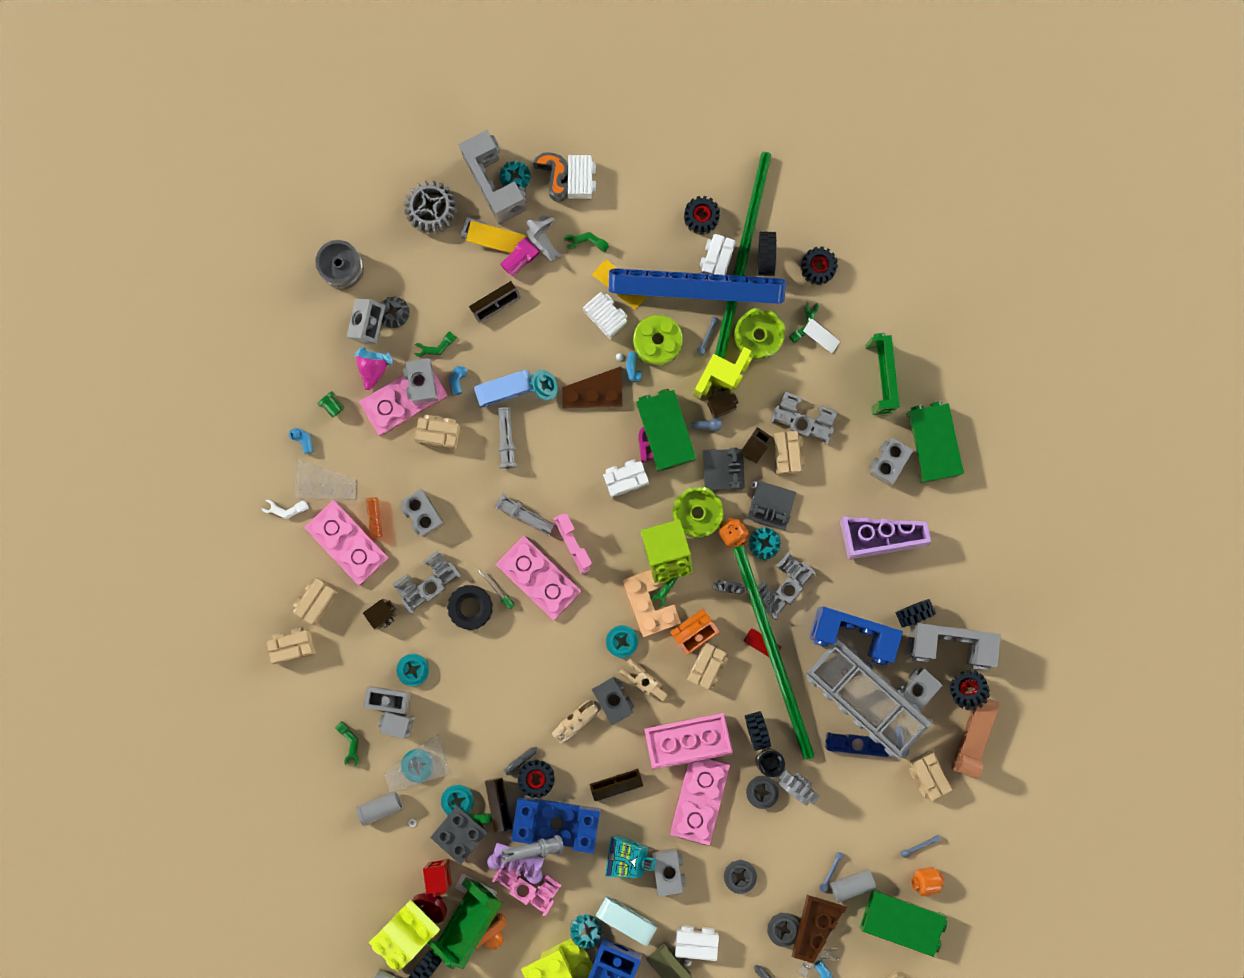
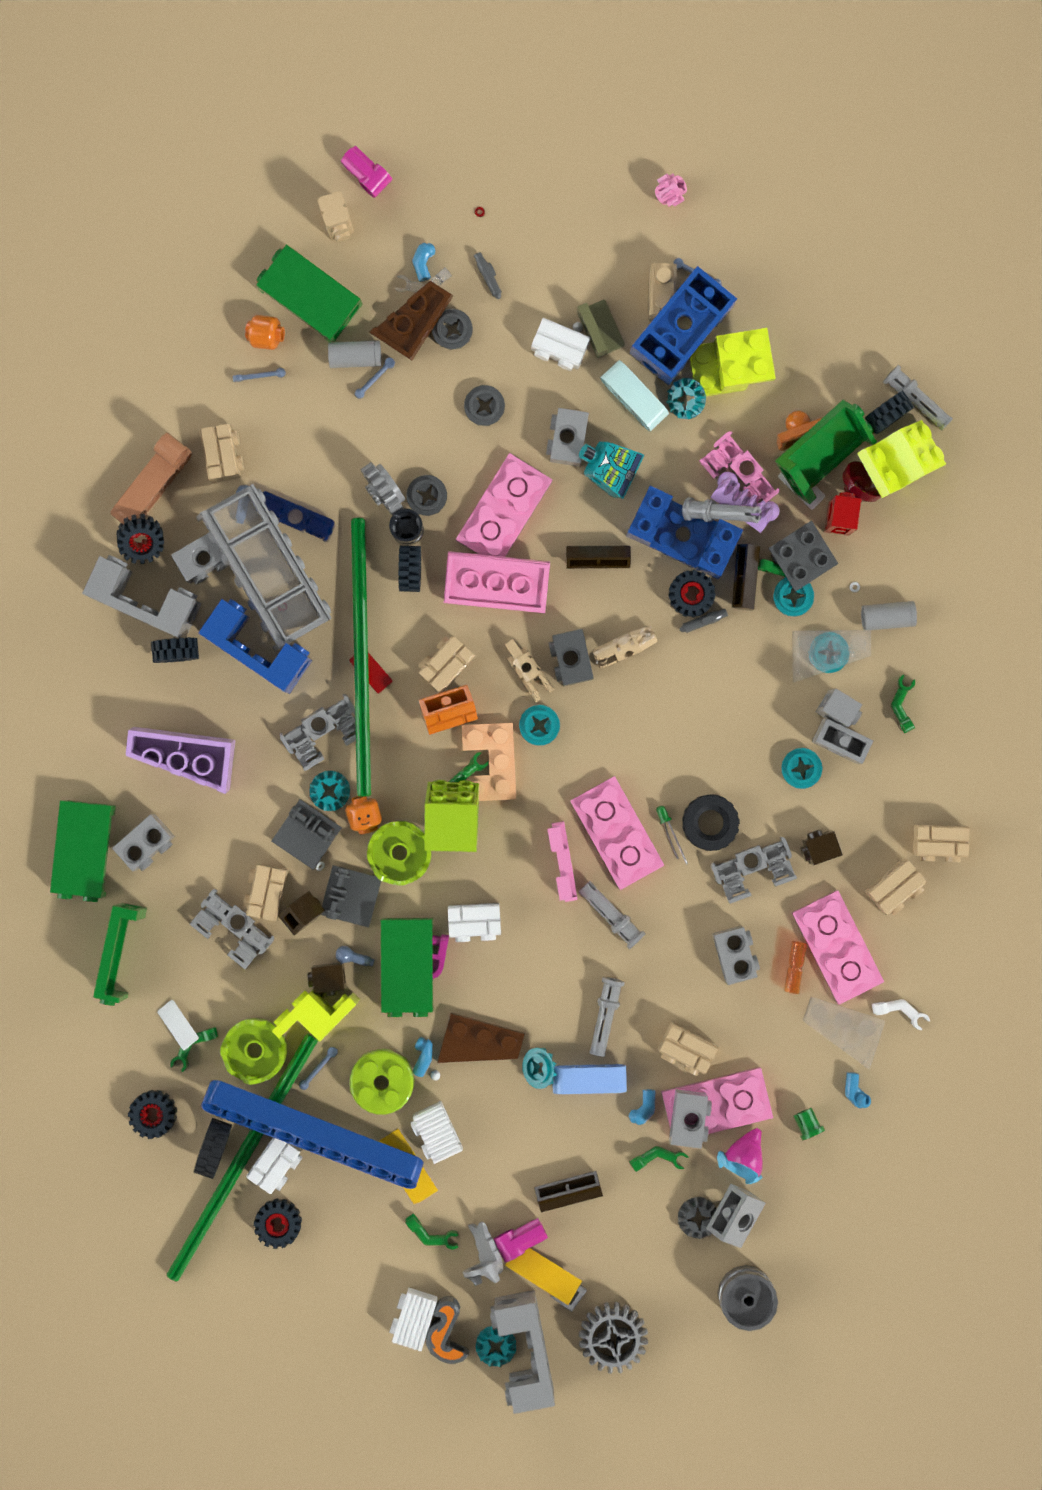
camera: 160 degrees left, 5 degrees up
dark grey gear [713,580,746,594] -> none

